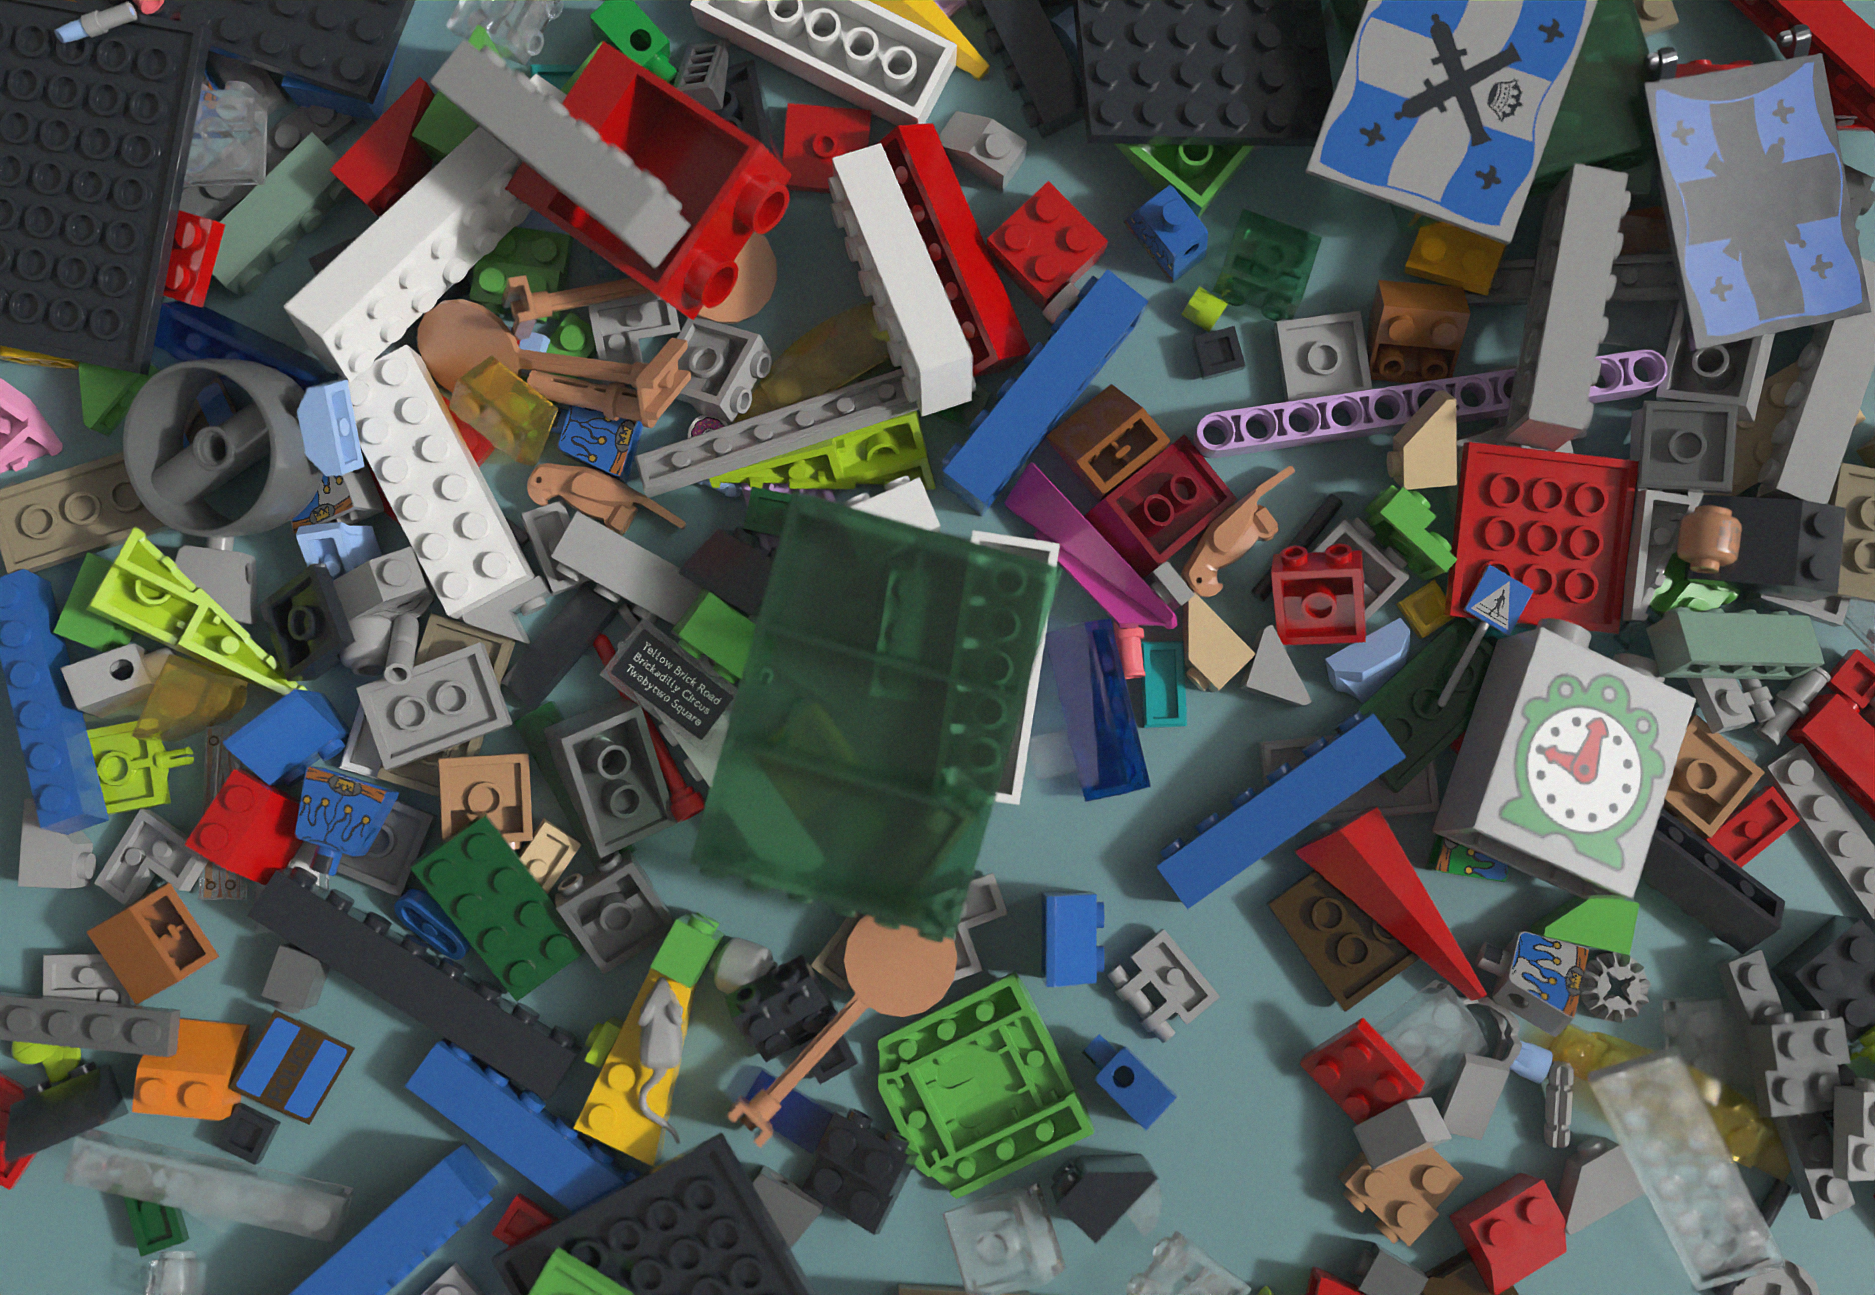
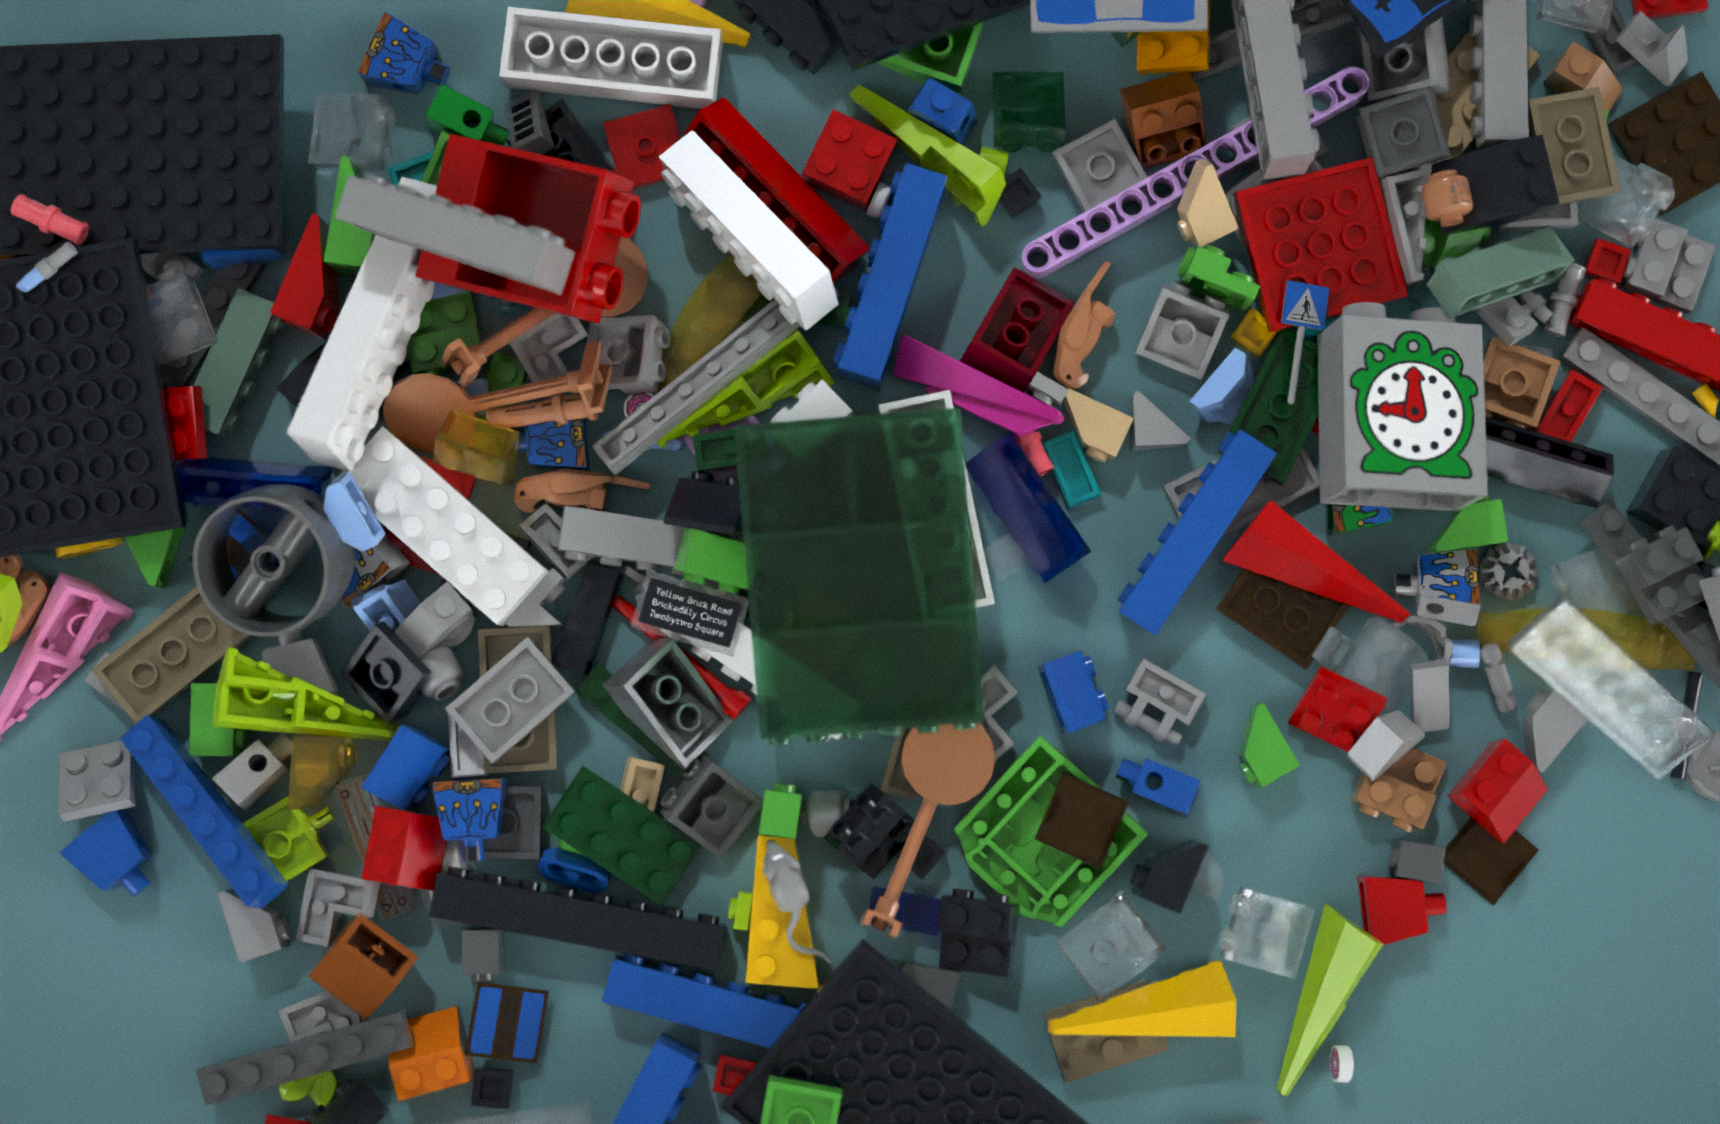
camera: 15 degrees left, 0 degrees up
light grey piece [384,615,420,685] -> none
medium nougat plate [438,752,533,850] -> none
light grey slope [939,111,1028,192] -> none
dark orange slope [1046,384,1171,503] -> none
black bar [1251,494,1343,602] -> none
red plate [1271,544,1366,645] -> none
none -> lime wedge [849,84,1006,228]
none -> dark brown piece [1035,772,1130,869]
none -> bright green slope [1239,702,1300,787]
none -> clear tile [1312,626,1354,673]

